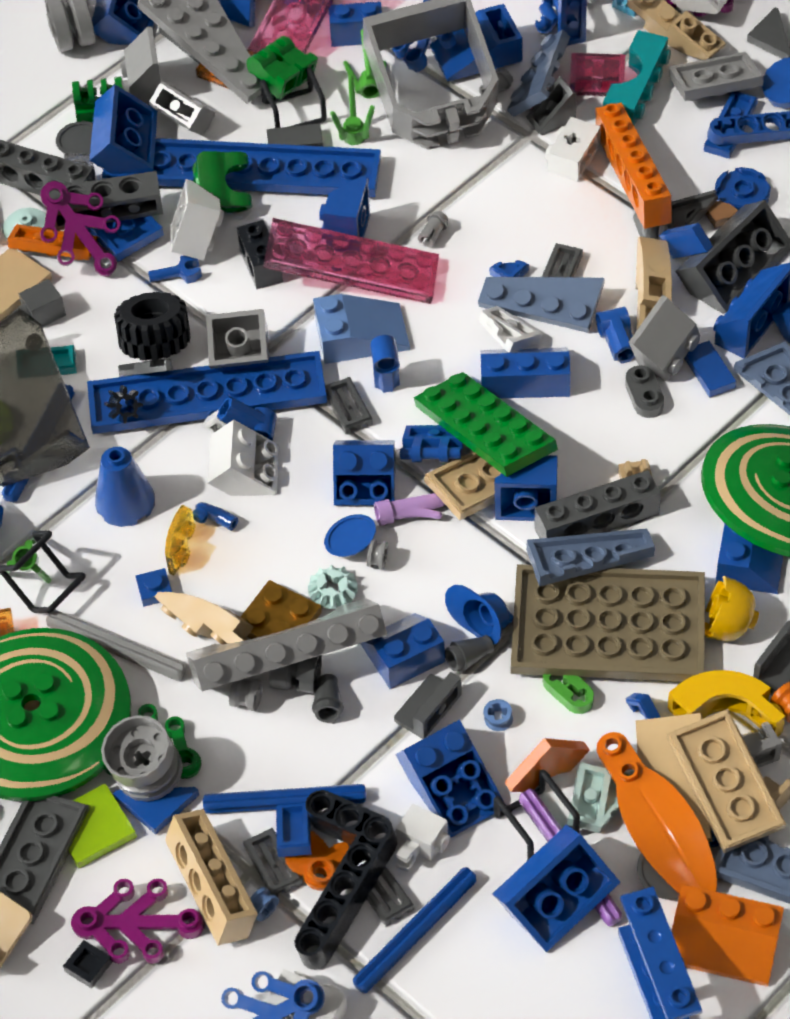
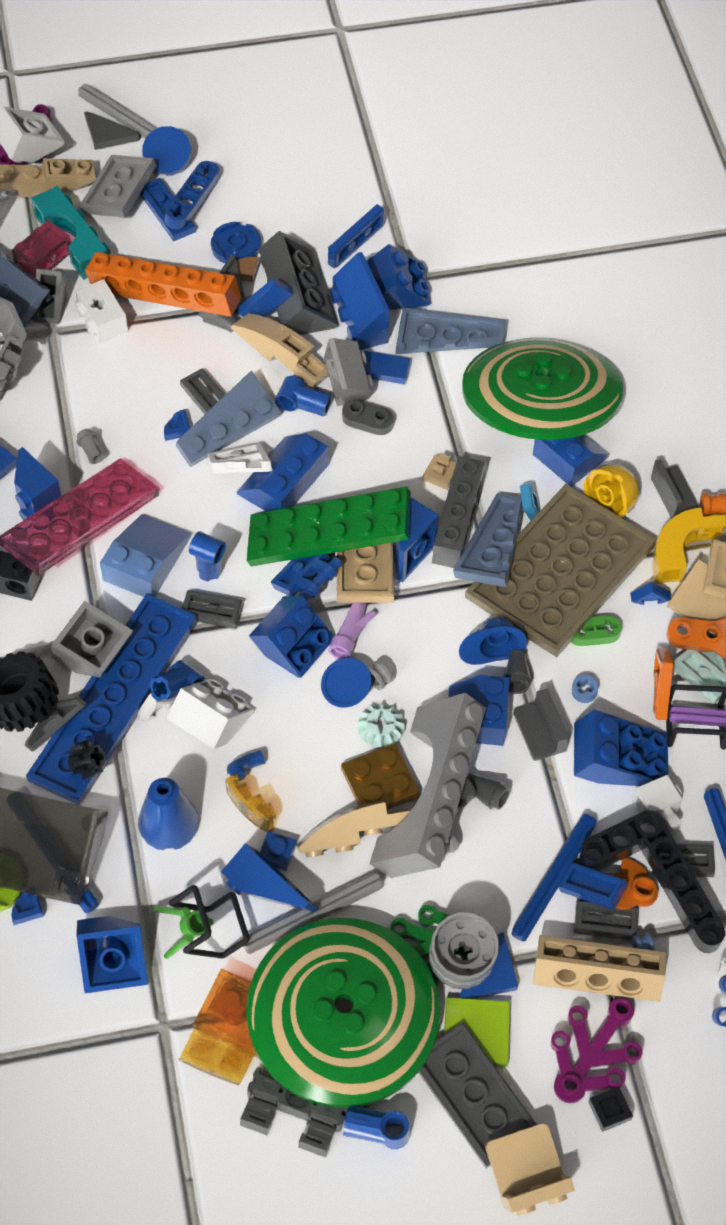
camera: 60 degrees left, 5 degrees up
none -> blue slope [221,844,319,913]
none -> dark azure tile [520,483,540,521]

